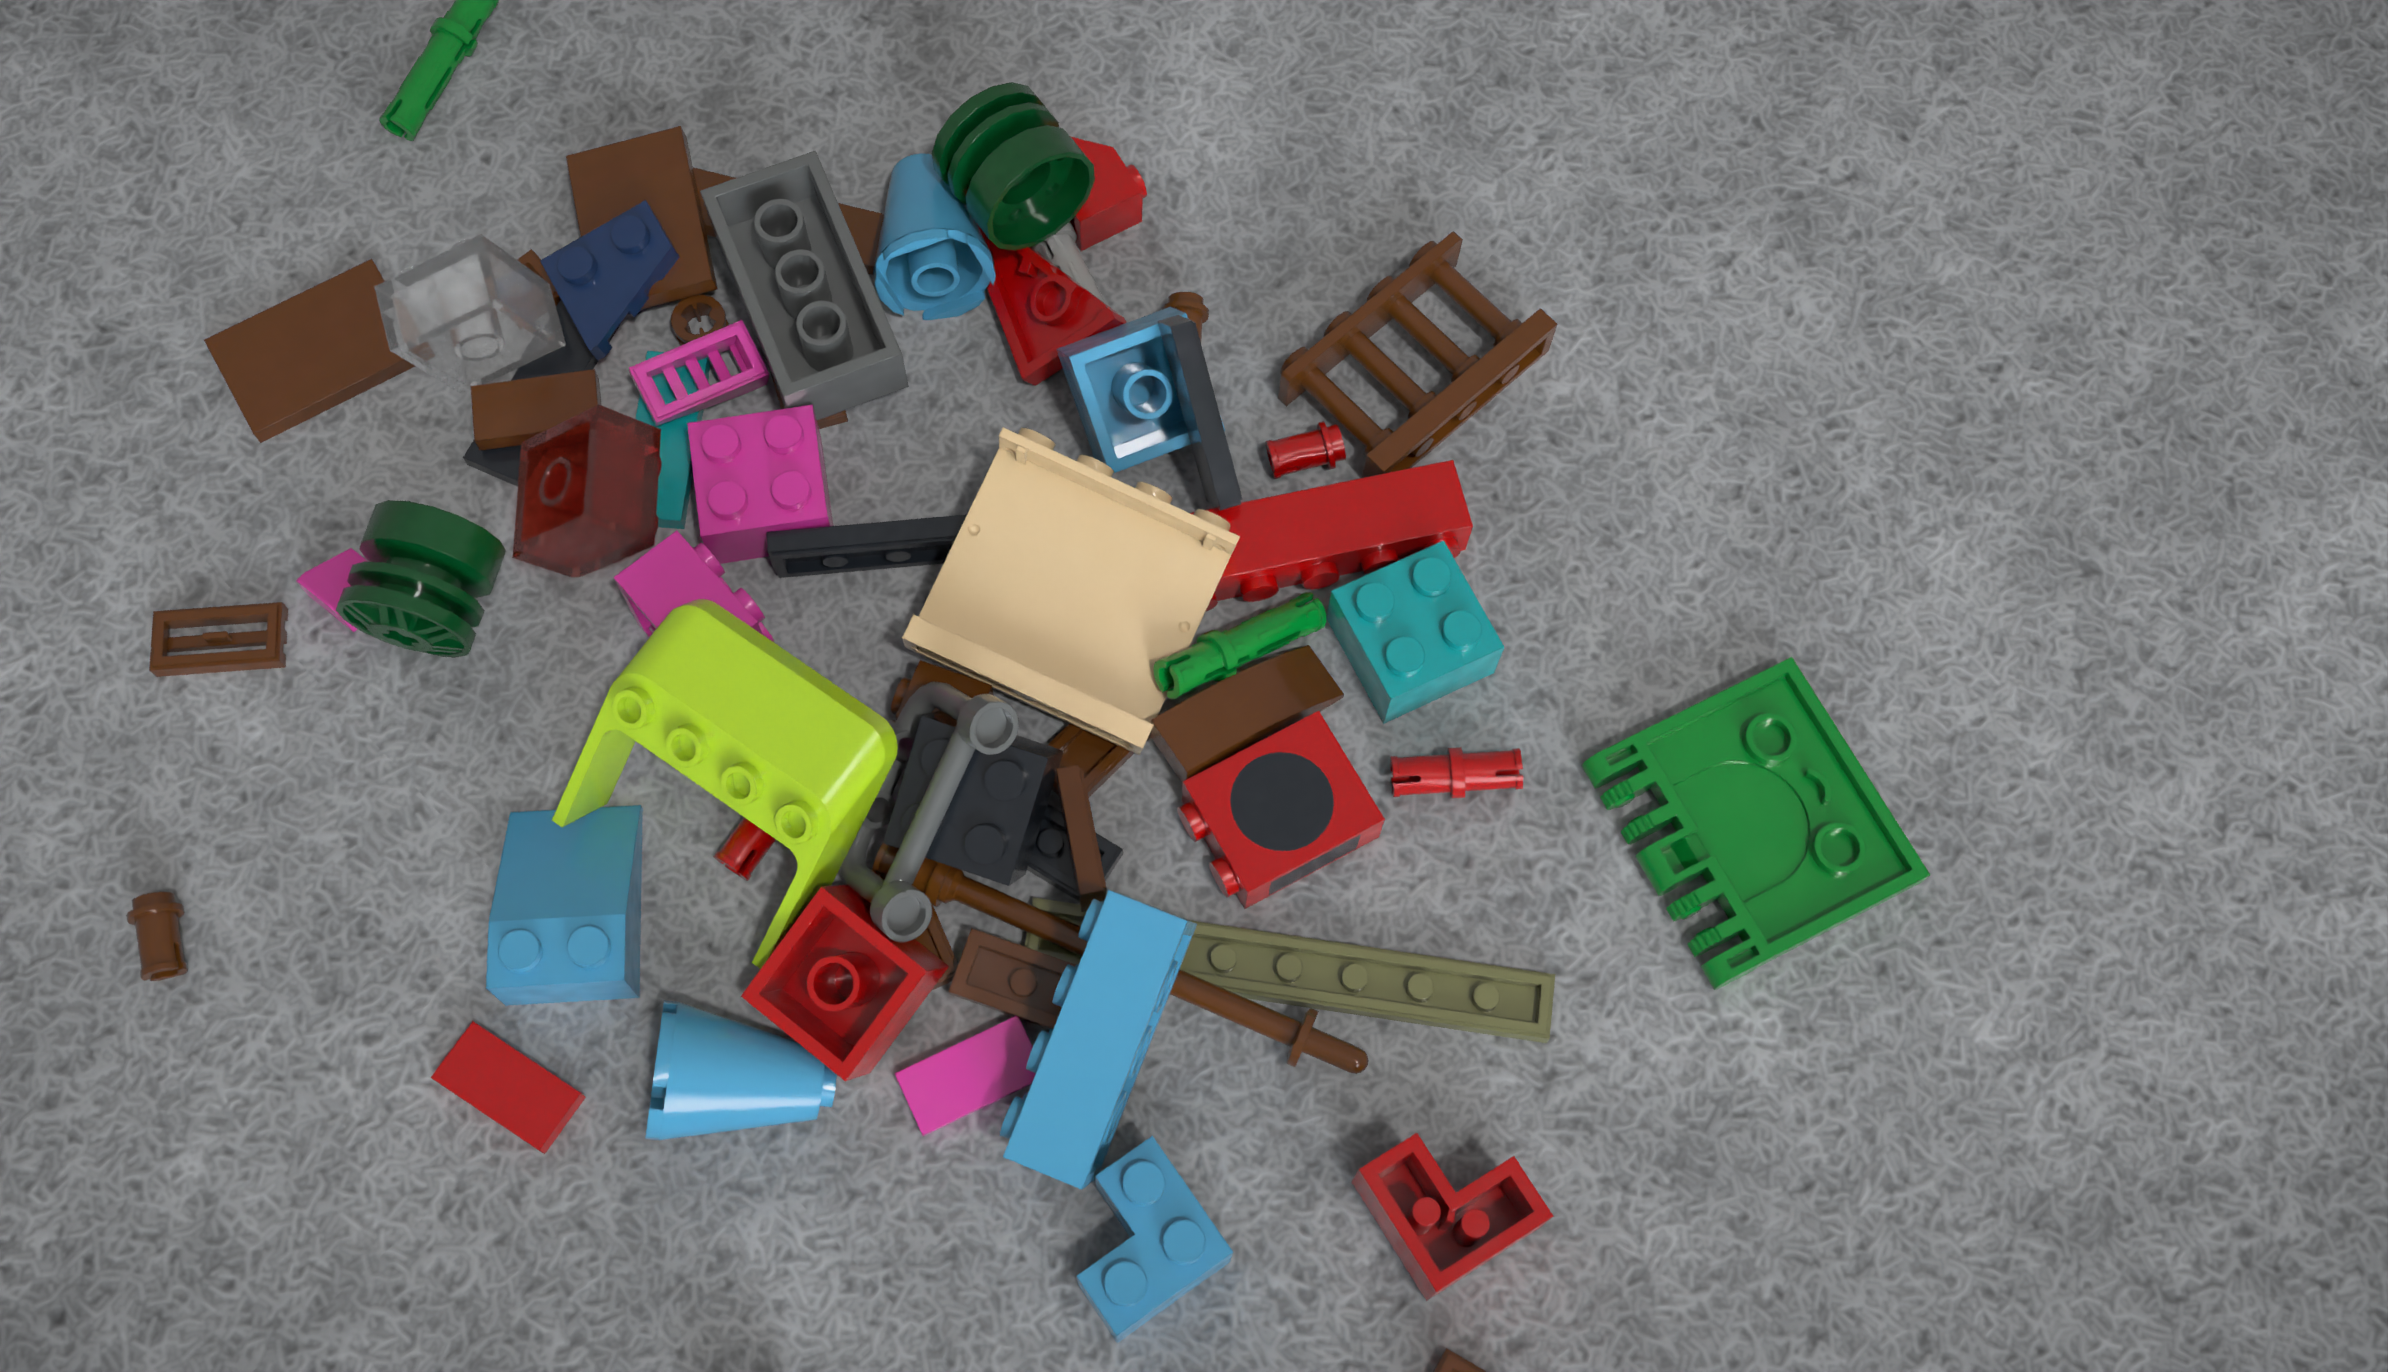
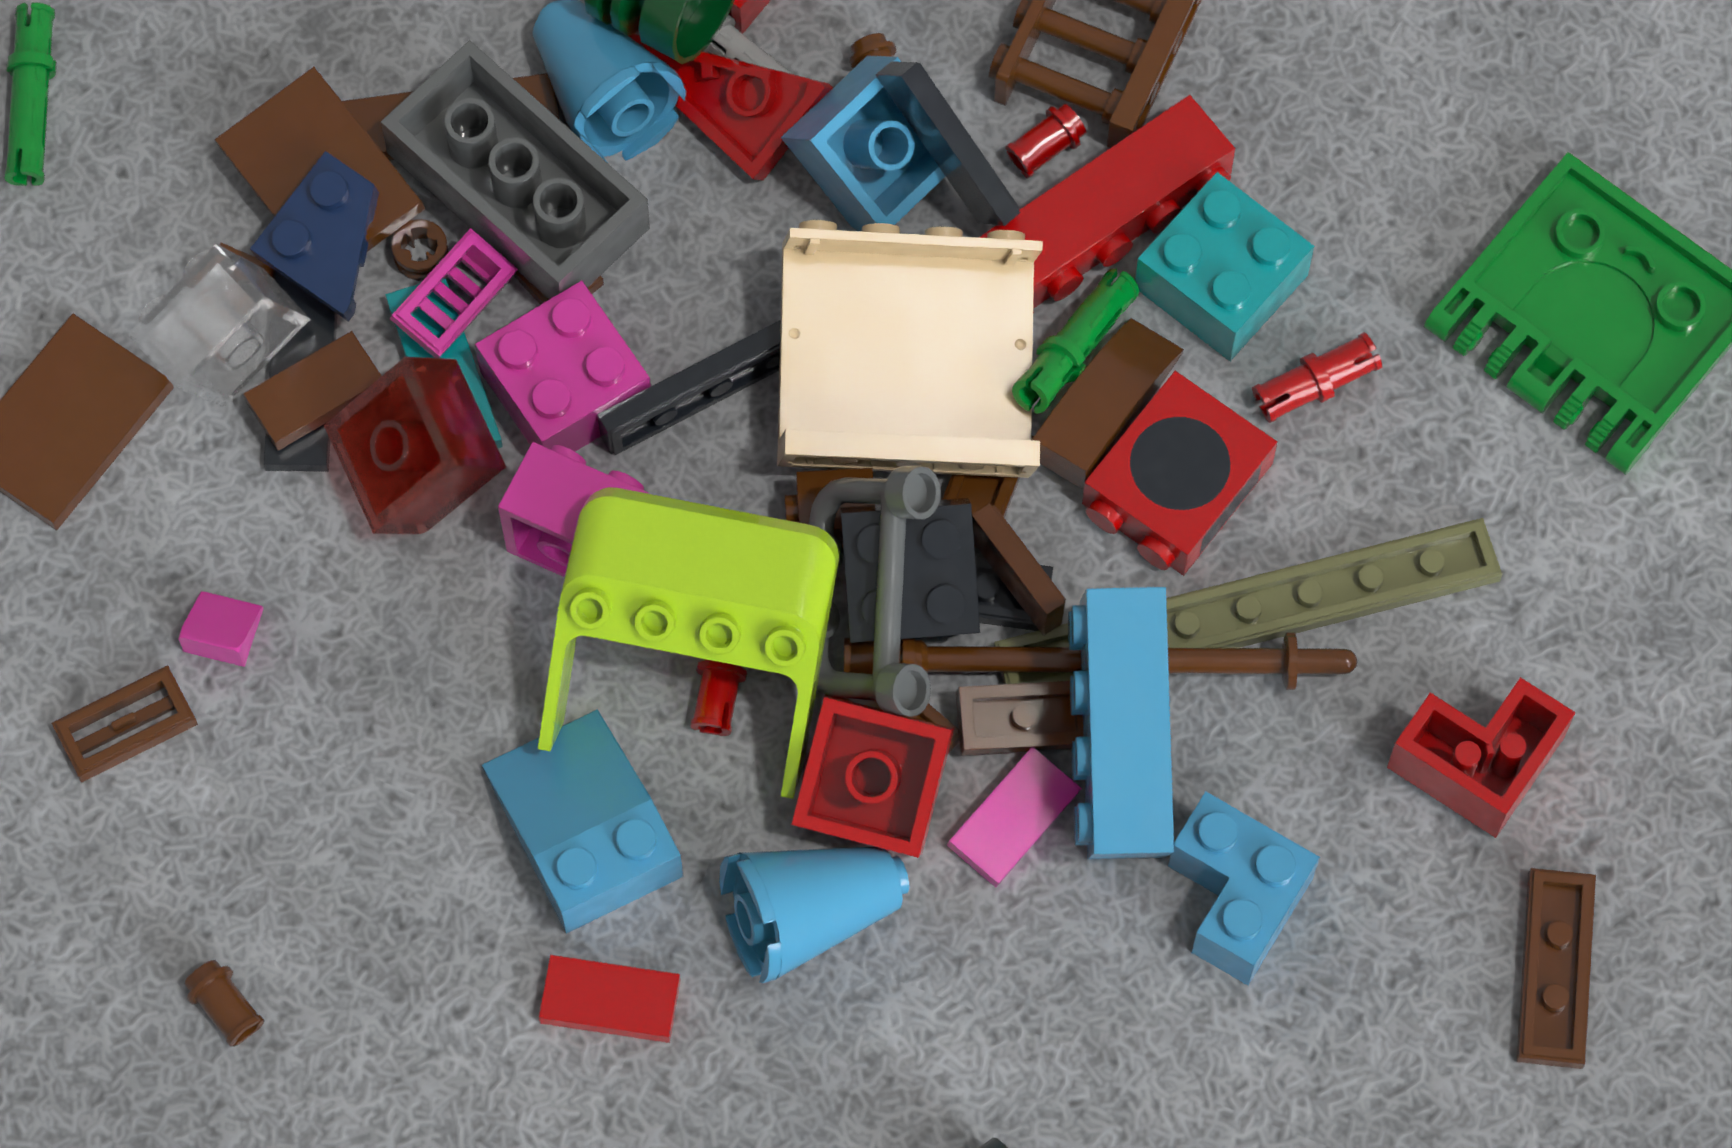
camera: 20 degrees left, 0 degrees up
dark green wheel [336,500,506,658] -> none

